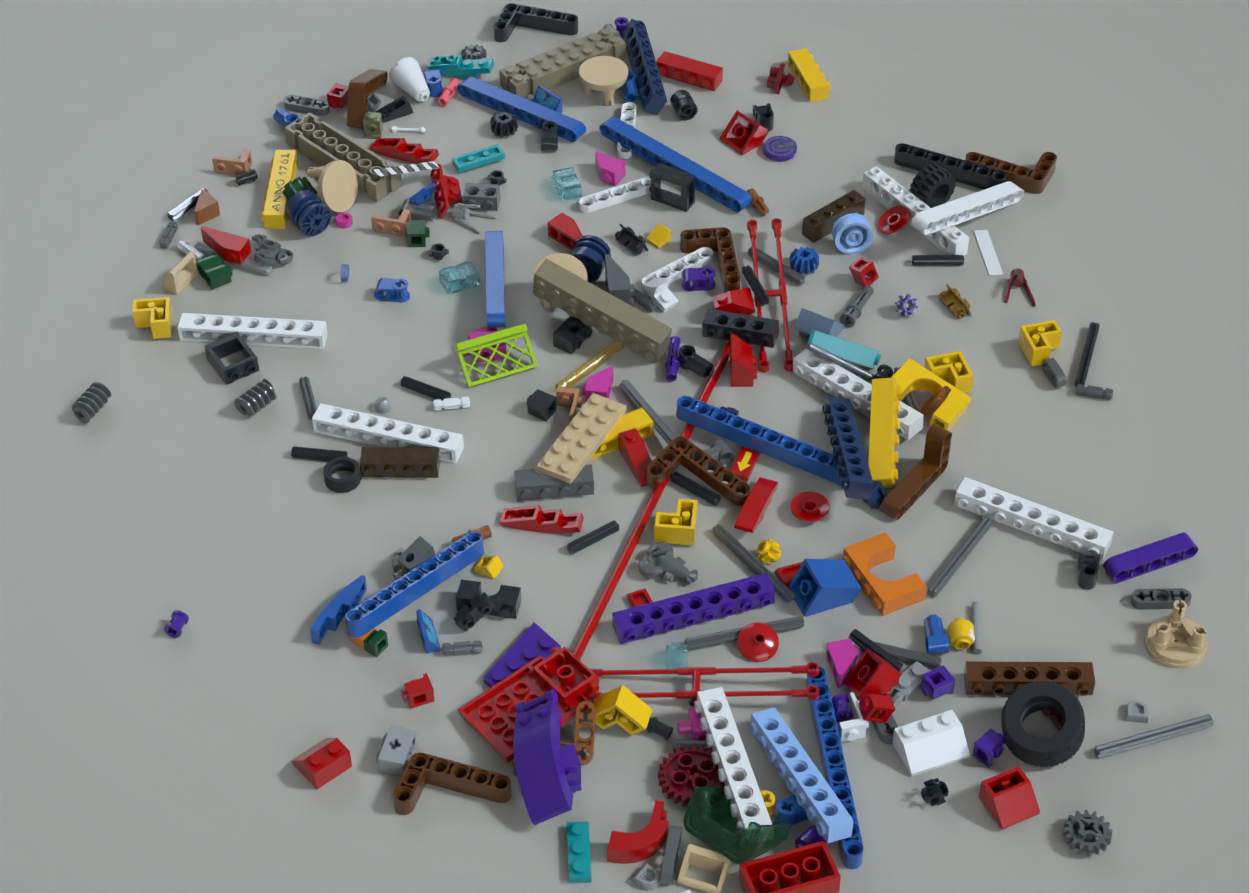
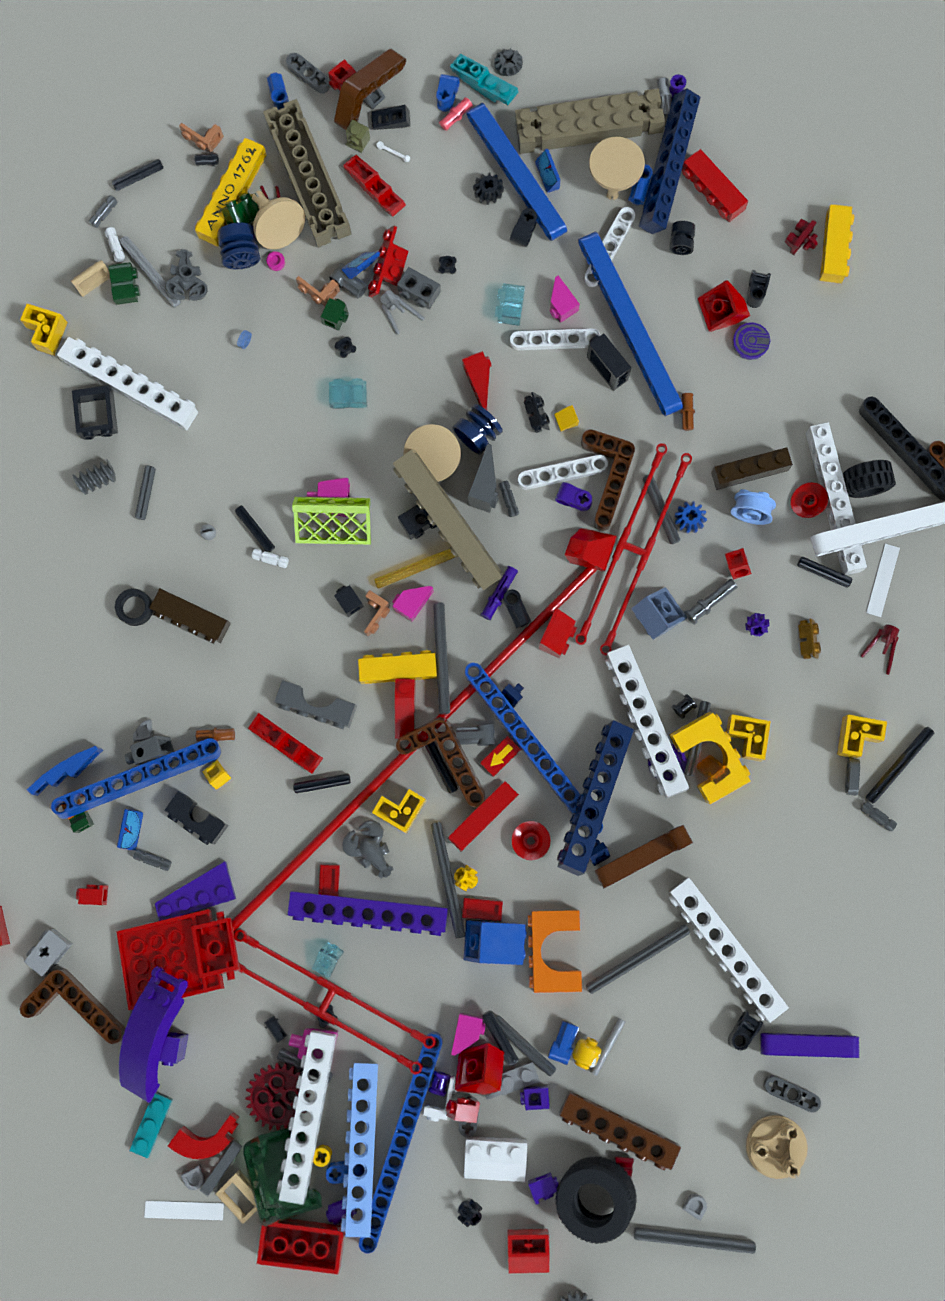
camera: 30 degrees right, 35 degrees up
dark orange slope [194,189,220,225] -> none
red slope [201,226,251,265] -> none
black axle [291,446,348,461] -> none
white brick [312,403,464,464] -> none
sticker [373,161,439,177] -> none
blue piece [374,278,410,303] -> none
white cone [389,57,430,102] -> none
teal plate [452,144,505,173] -> none
black hinge [453,592,496,632] -> none
beam [485,231,506,328] -> none
black beam [494,3,578,42] -> none
tan plate [537,393,627,484] -> none
dark orange beam [560,701,596,765] -> none
yellow brick [589,685,653,735] -> none
white slope [642,278,679,312] -> none
dark grey axle [685,616,804,650] -> none
black brick [702,309,779,348] -> none
red dish [737,622,779,662] -> none
black axle [742,265,769,306] -> none
teal slope [807,330,881,368] -> none
dark grey bar [807,343,874,381] -> none
yellow brick [869,377,901,488] -> none

